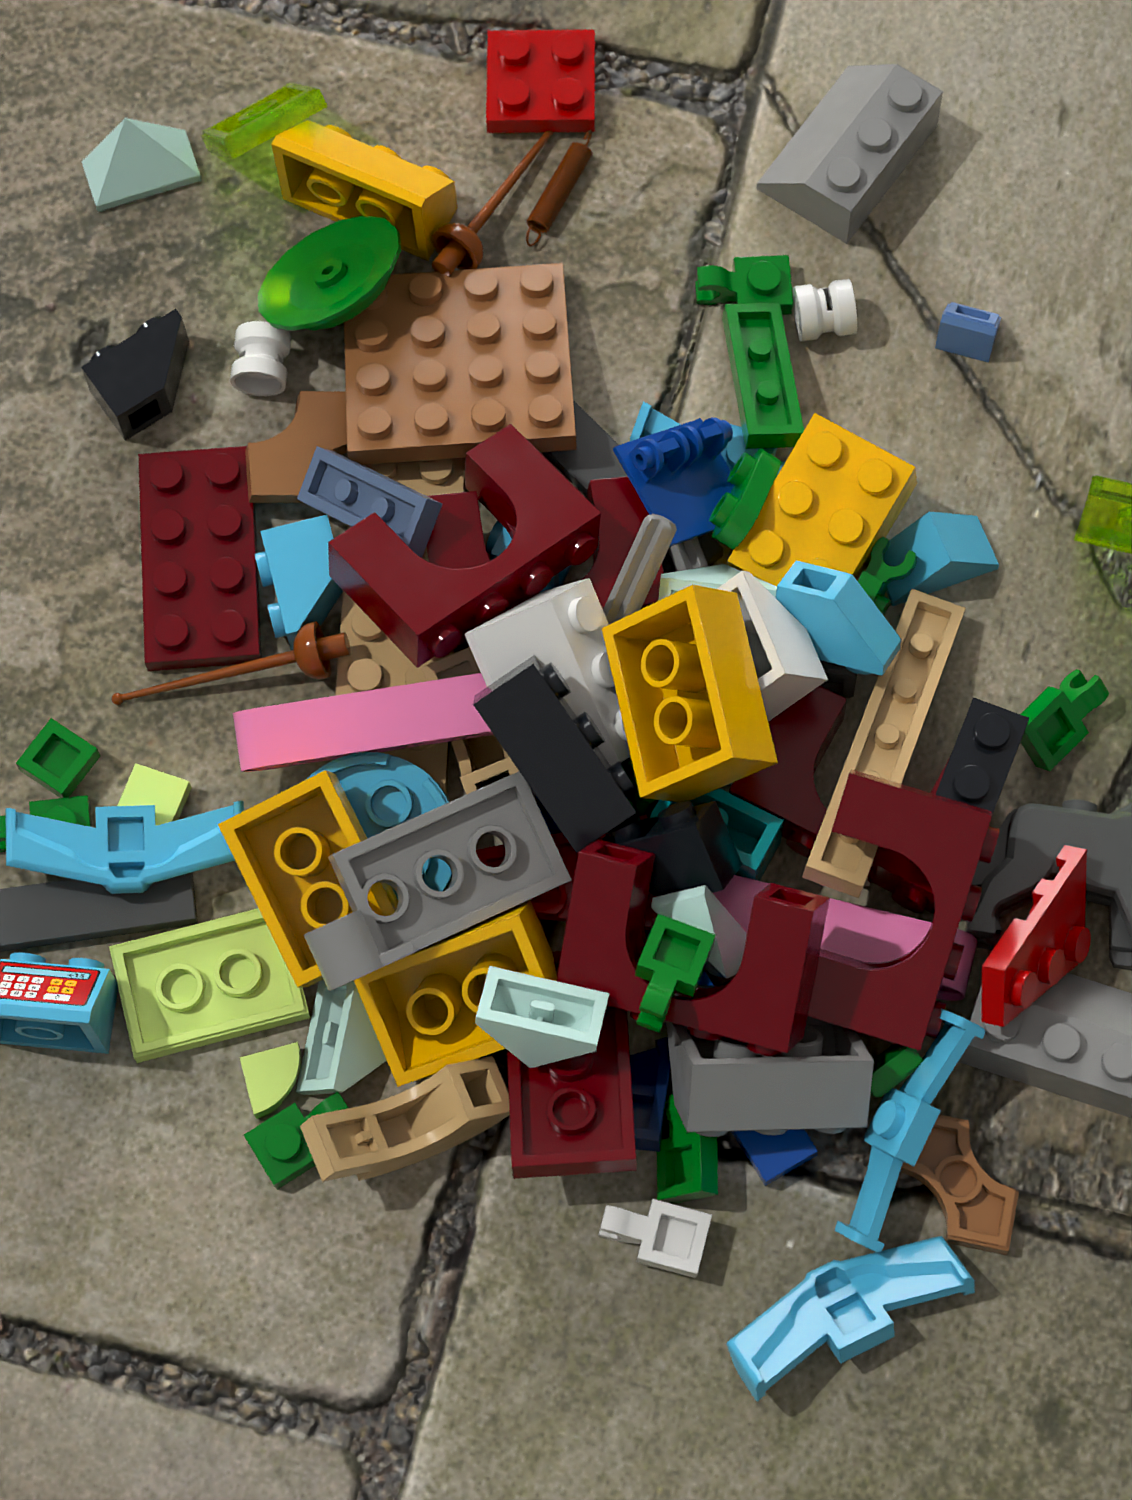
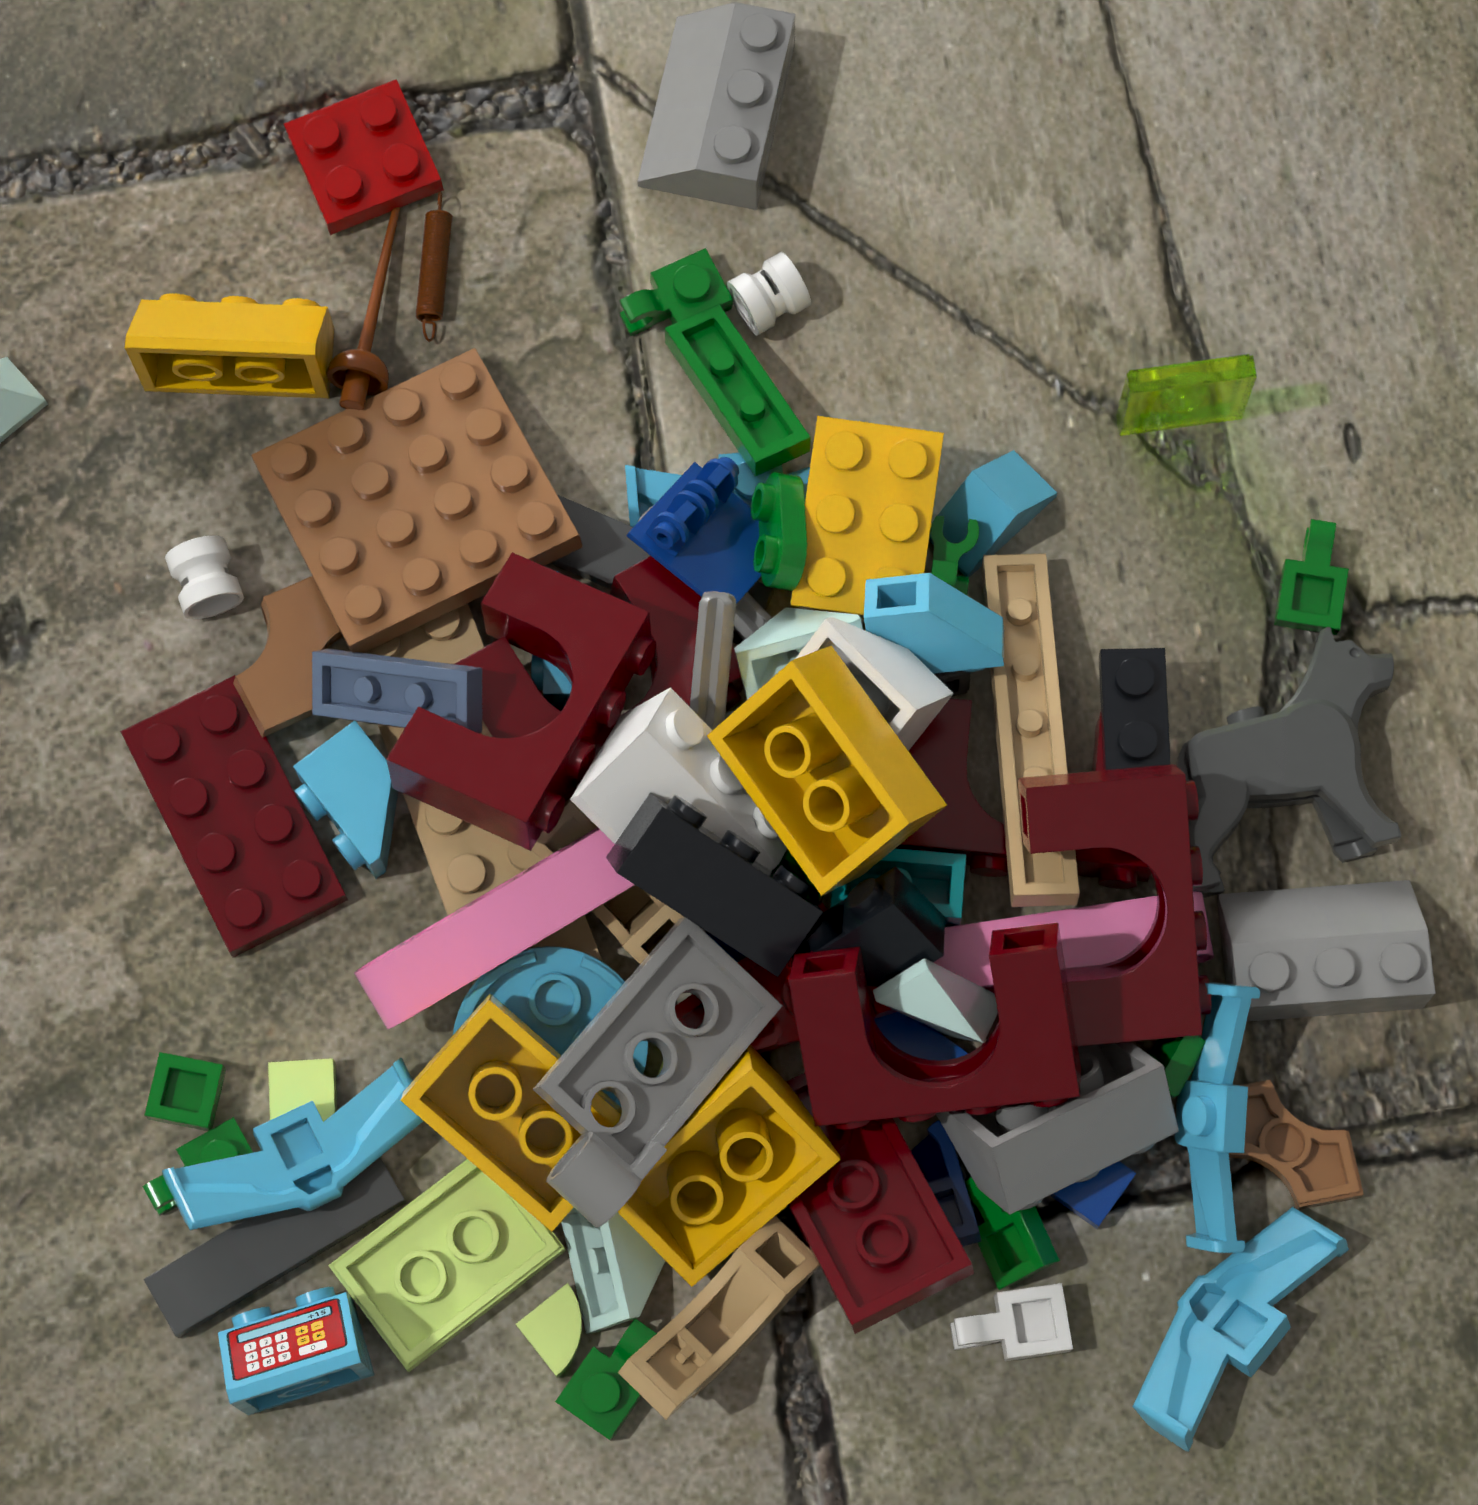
camera: 25 degrees left, 5 degrees up
black slope [81,309,189,441] -> none
dark orange sword [112,621,351,705] -> none
clear neon green tile [200,83,328,159] -> none
green piece [258,216,401,331] -> none
light aqua slope [475,966,609,1068] -> none
green plate [635,914,716,1033] -> none
medium blue slope [935,302,1002,363] -> none
red wing [981,845,1091,1027] -> none
green plate [1020,669,1109,772] -> none

